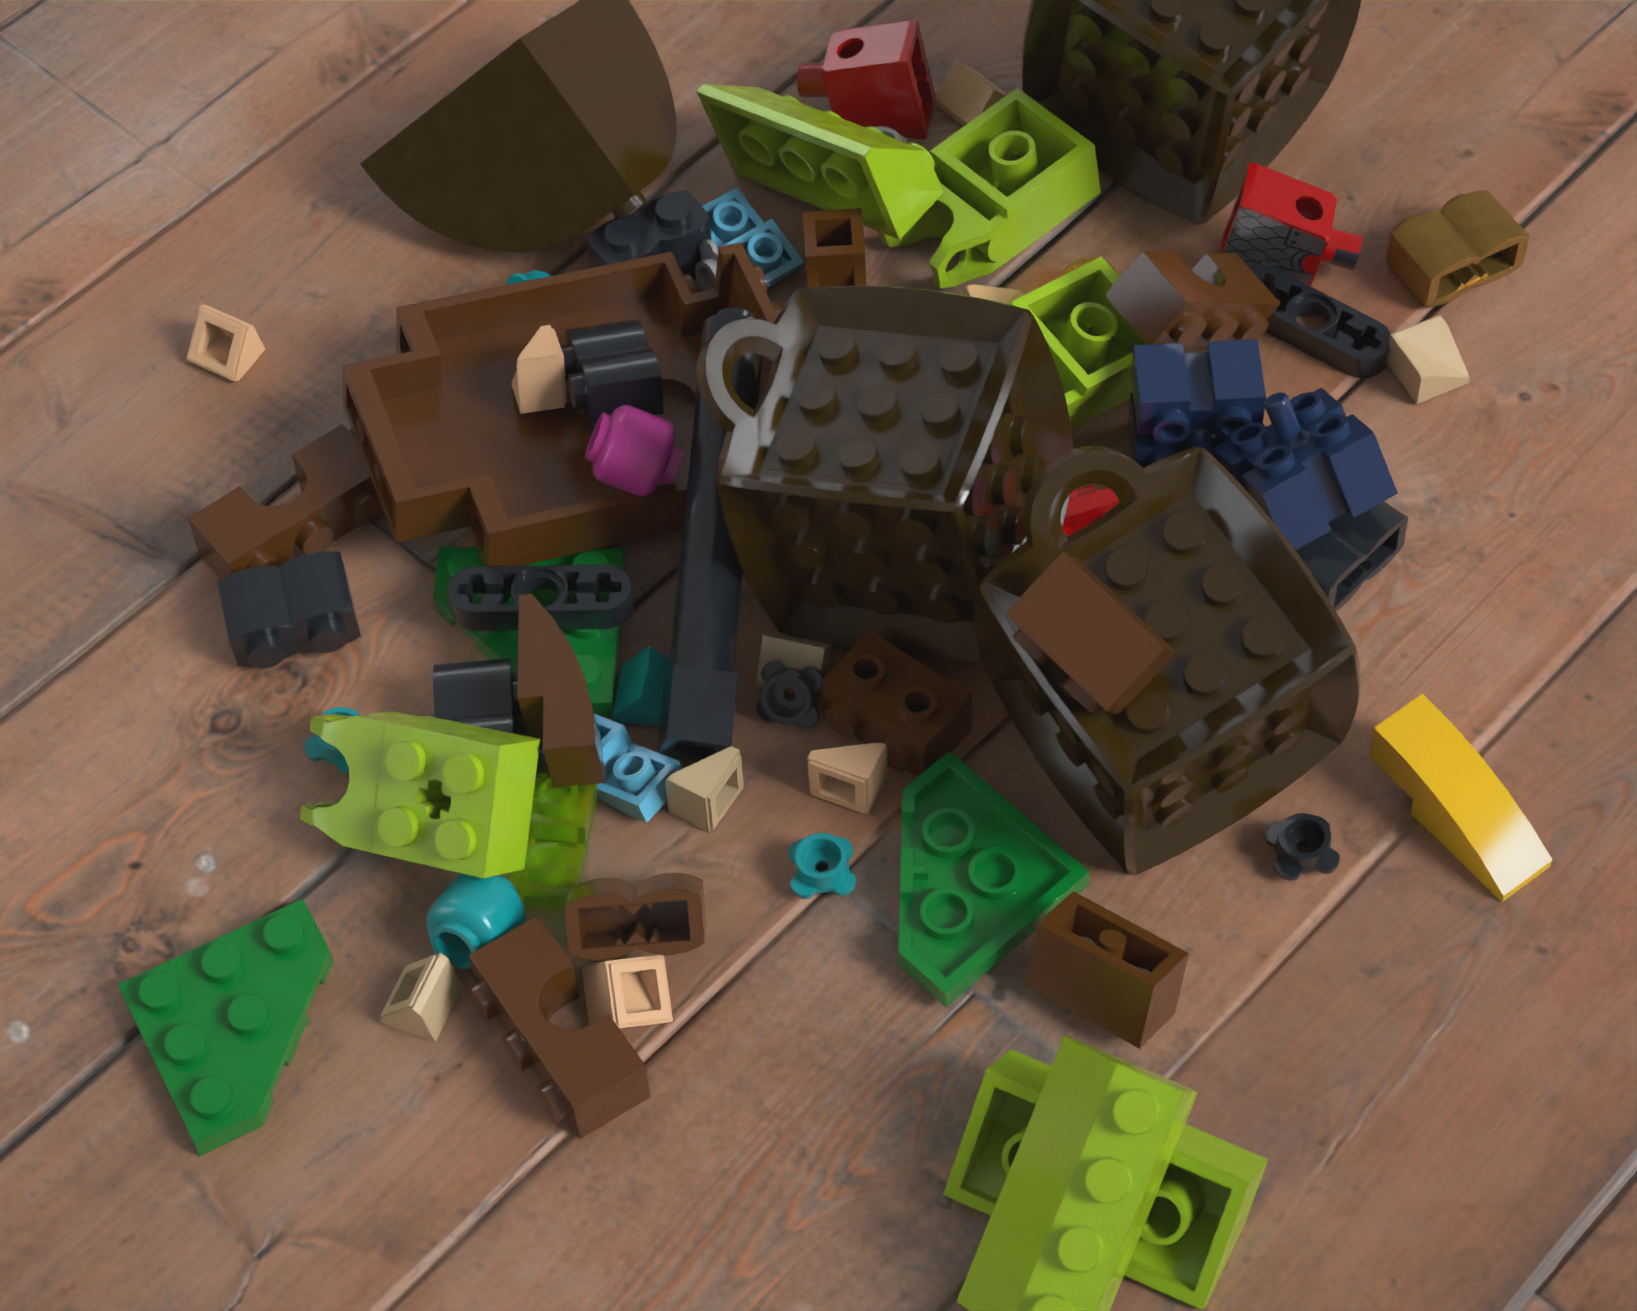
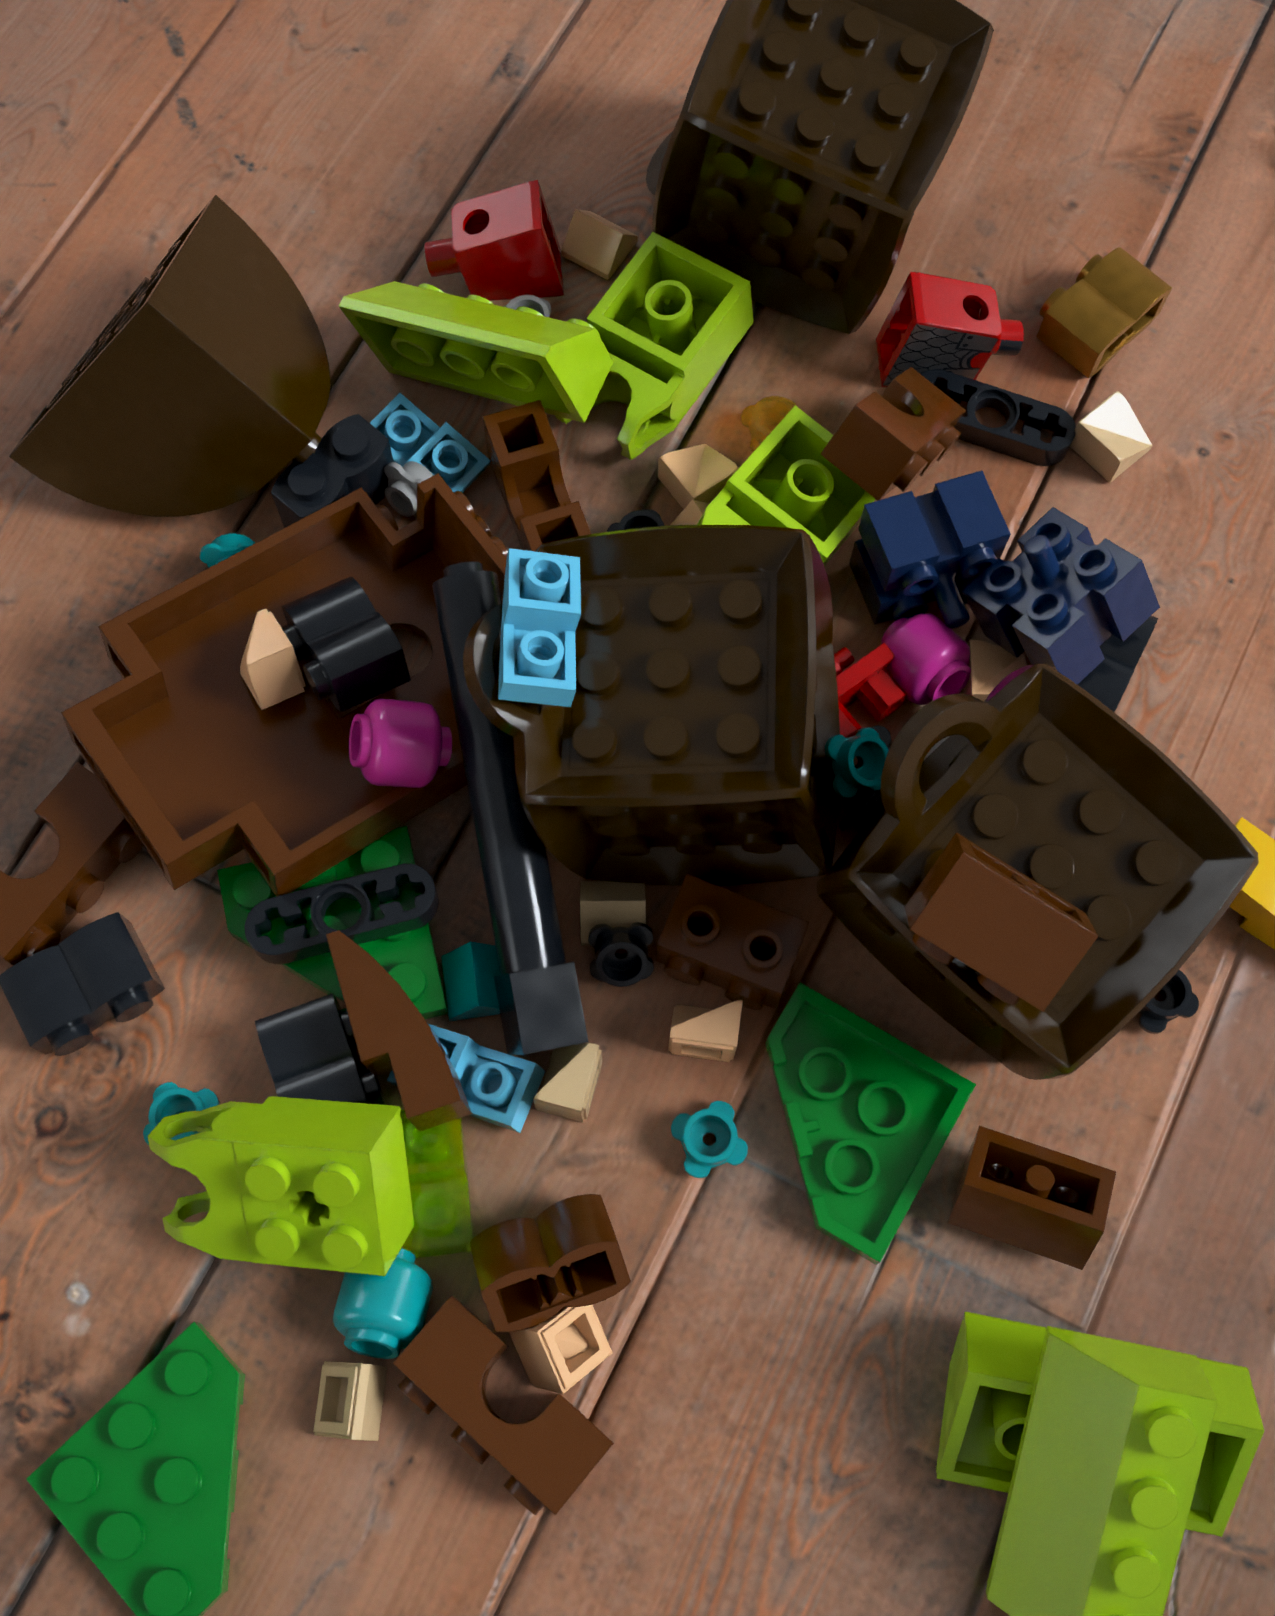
camera: 20 degrees left, 15 degrees up
none -> medium azure slope [498,548,581,707]

